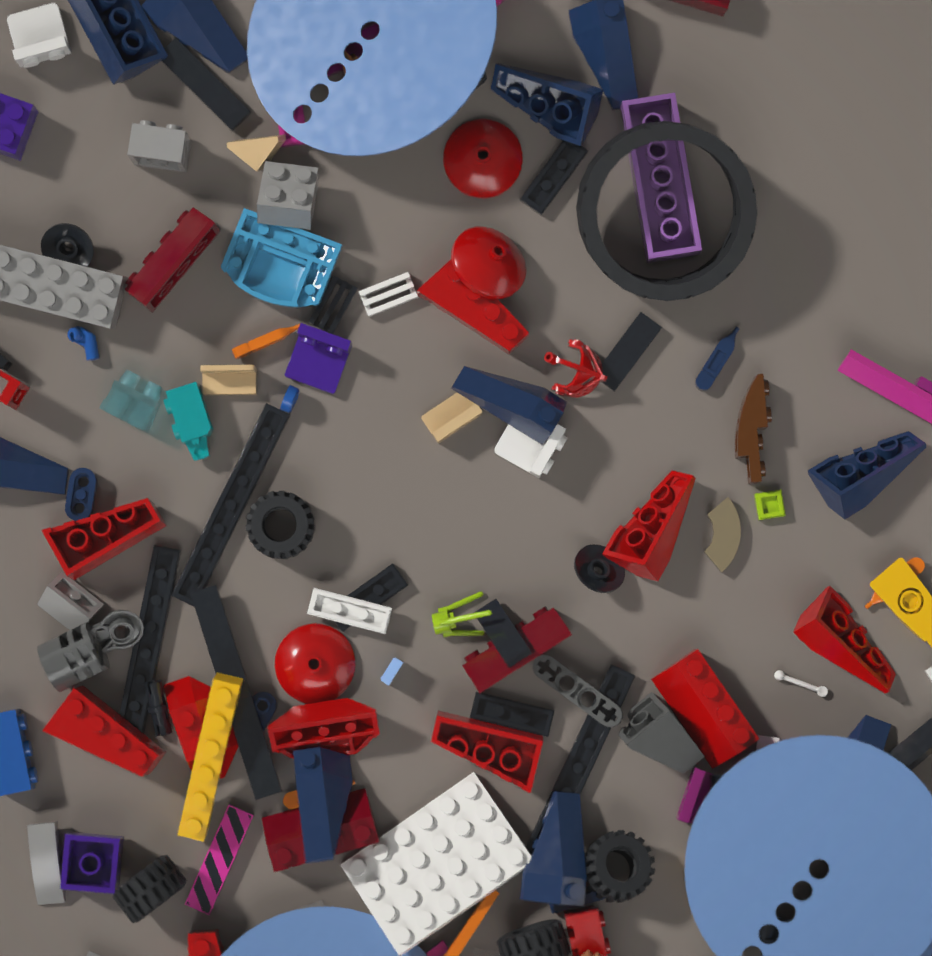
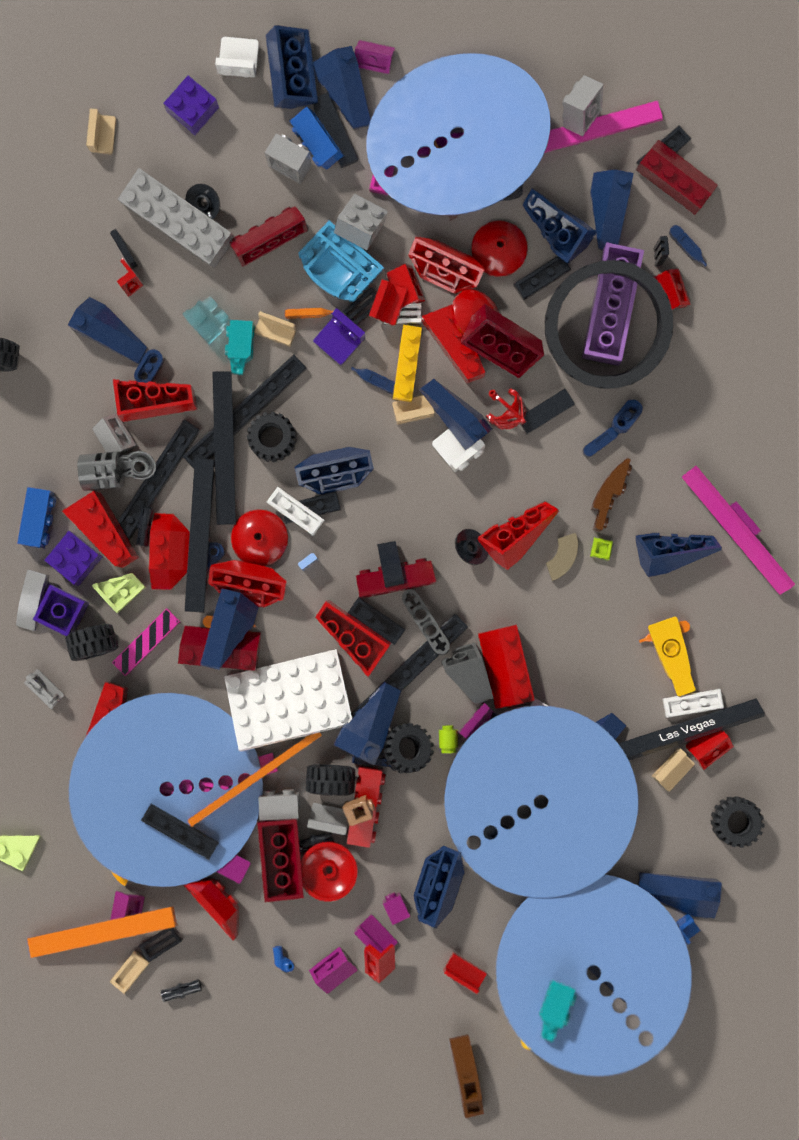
camera: 25 degrees right, 0 degrees up
blue arm [67,326,100,361] -> none
yellow arch [178,672,243,842] -> none
tan slope [227,135,286,172] -> none
blue tile [280,385,300,413] -> none
lime plant [432,591,492,637] -> none
white hinge [774,670,828,697] -> none
red wedge [793,586,896,694] -> none
none -> dark purple brick [44,531,103,586]
none -> yellowish green wing [92,573,146,613]
none -> black tile [212,371,236,525]
none -> blue brick [290,107,344,170]
none -> dark blue wedge [294,447,374,495]
none -> dark blue piece [351,367,395,394]
none -> red panel [369,279,408,326]
none -> red panel [386,264,425,308]
none -> yellow plate [393,325,422,402]
none -> red wedge [408,237,485,294]
none -> lime brick [439,725,458,753]
none -> dark red slope [461,304,544,378]
none -> dark blue plate [612,400,643,433]
none -> black tile [654,236,669,266]
none -> red panel [654,269,691,310]
none -> dark blue piece [669,225,707,266]

